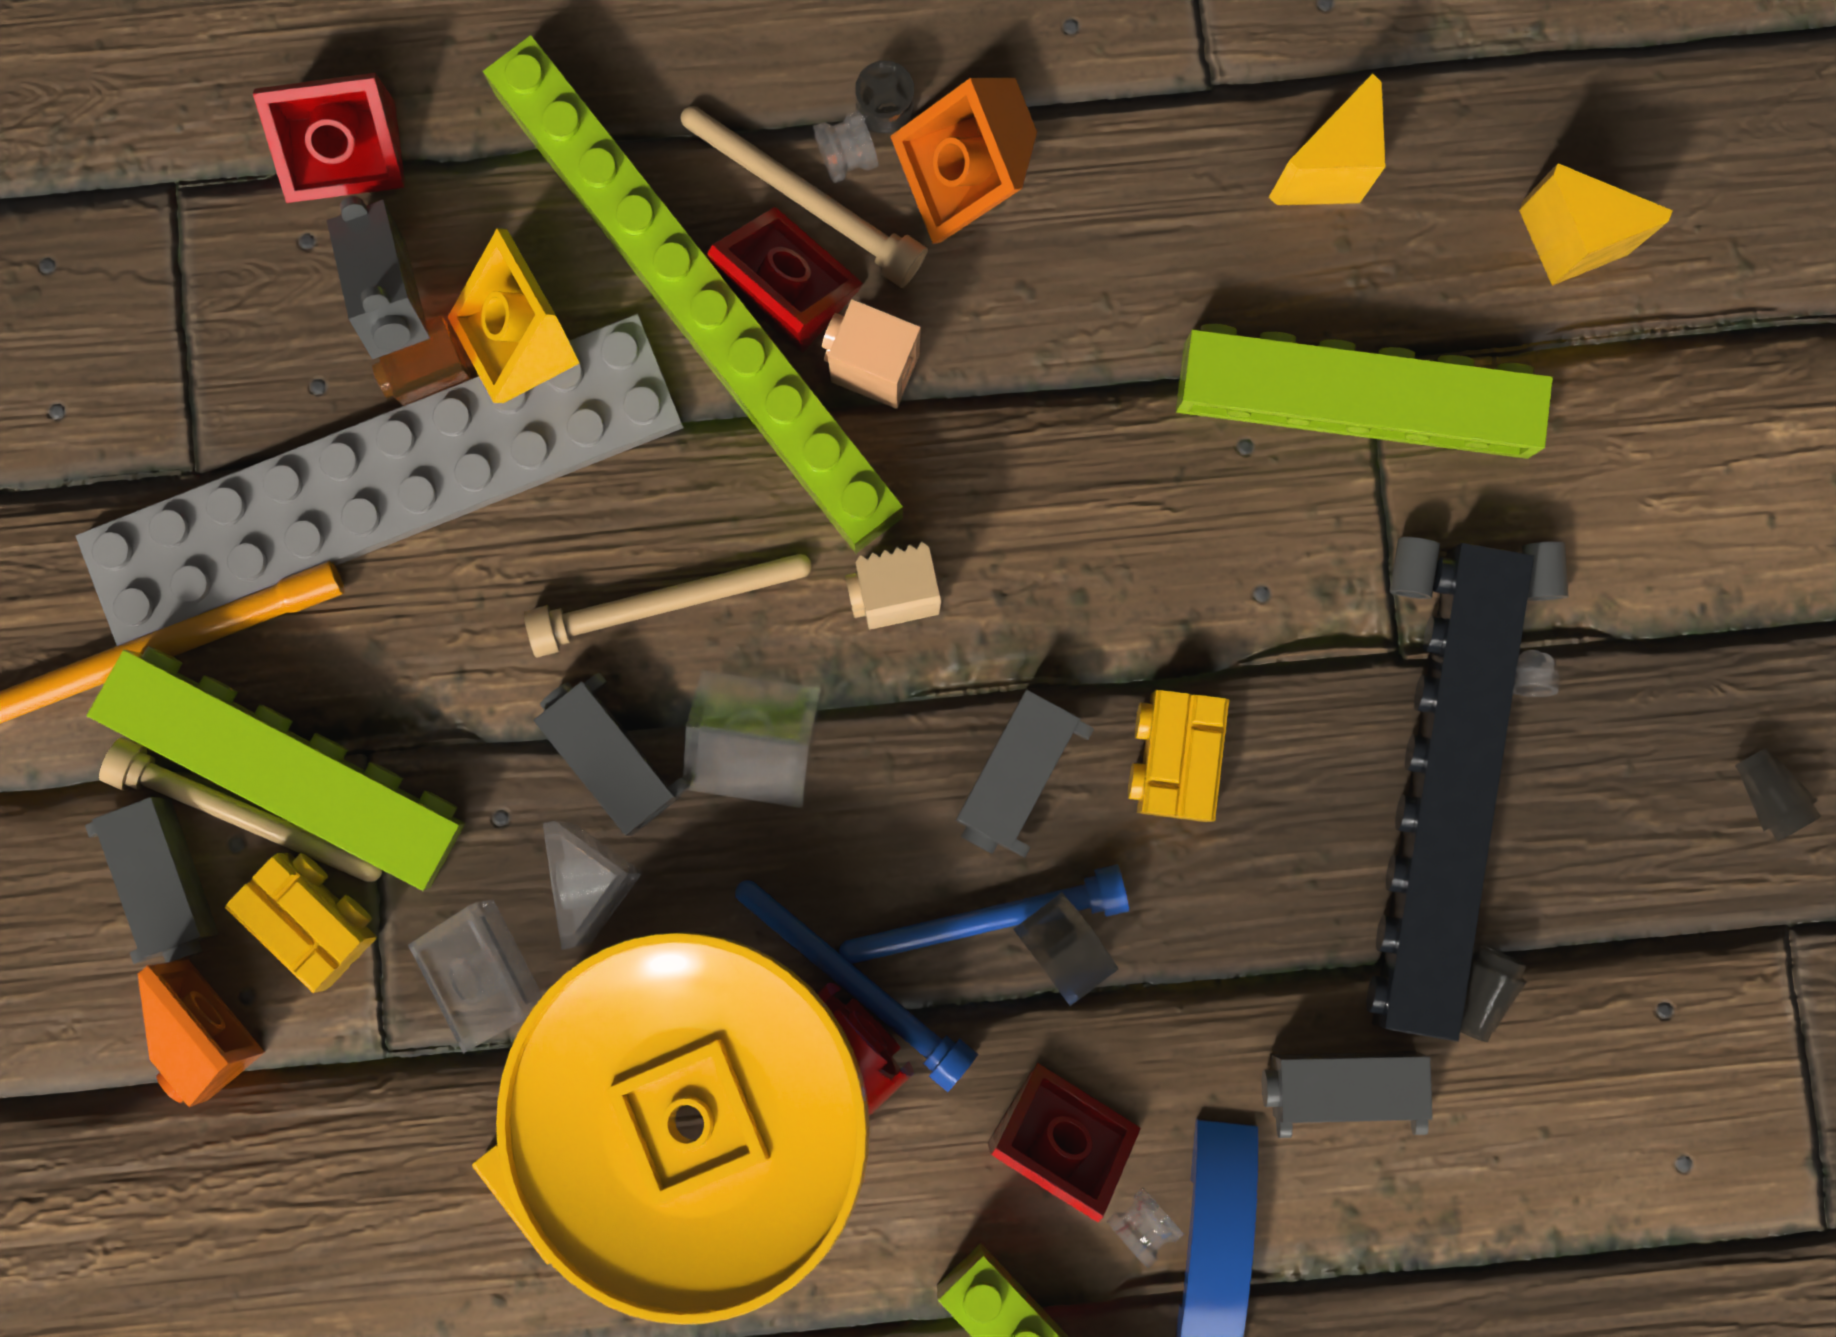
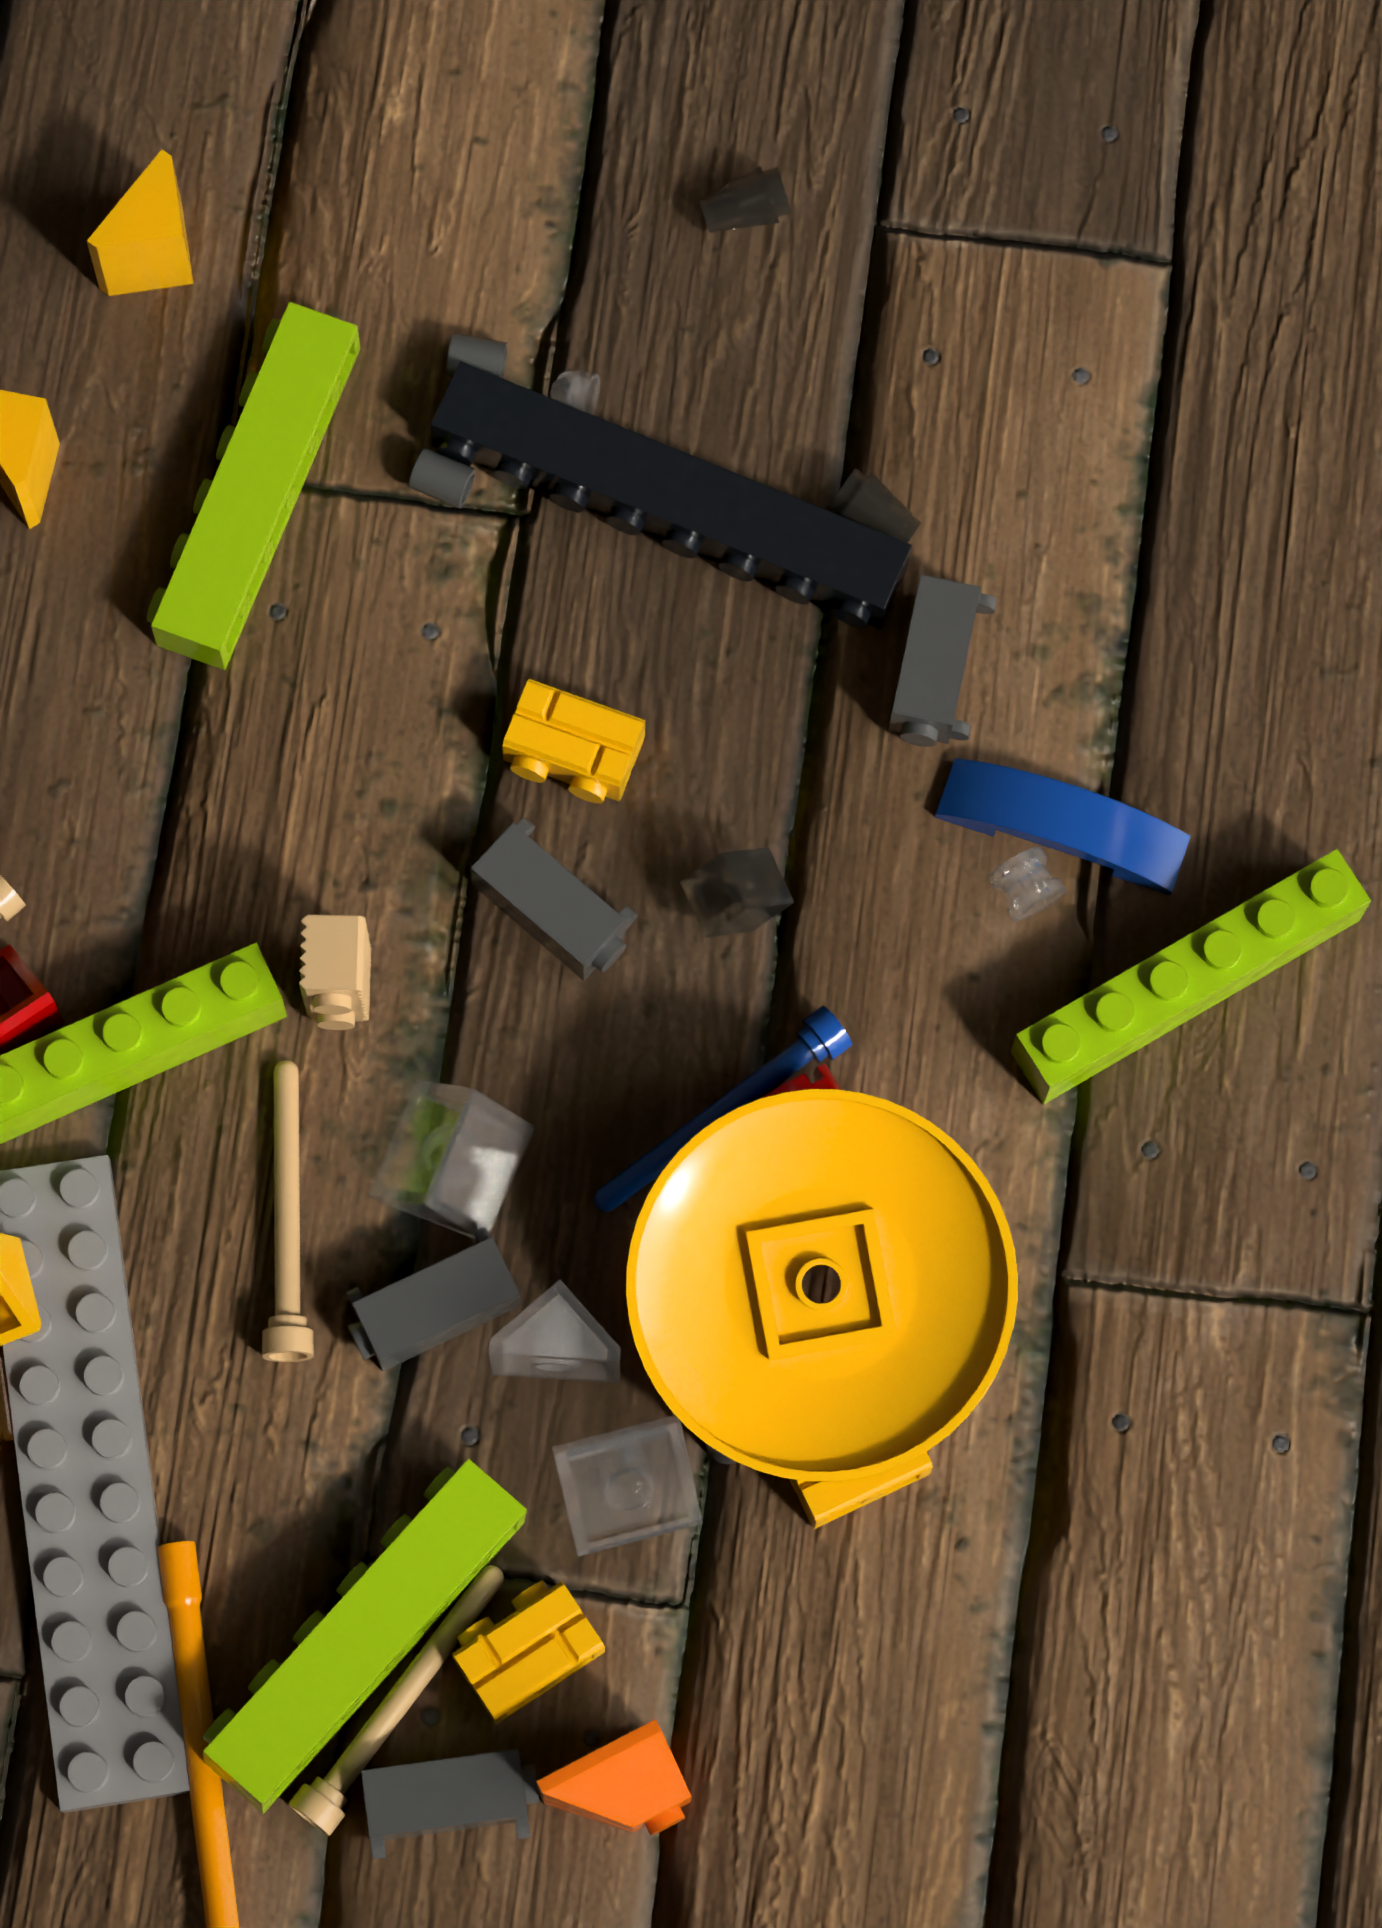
camera: 75 degrees left, 10 degrees down
light nougat brick [822,299,921,409] -> none
blue piece [839,864,1129,964] -> none
red slope [987,1063,1141,1223] -> none

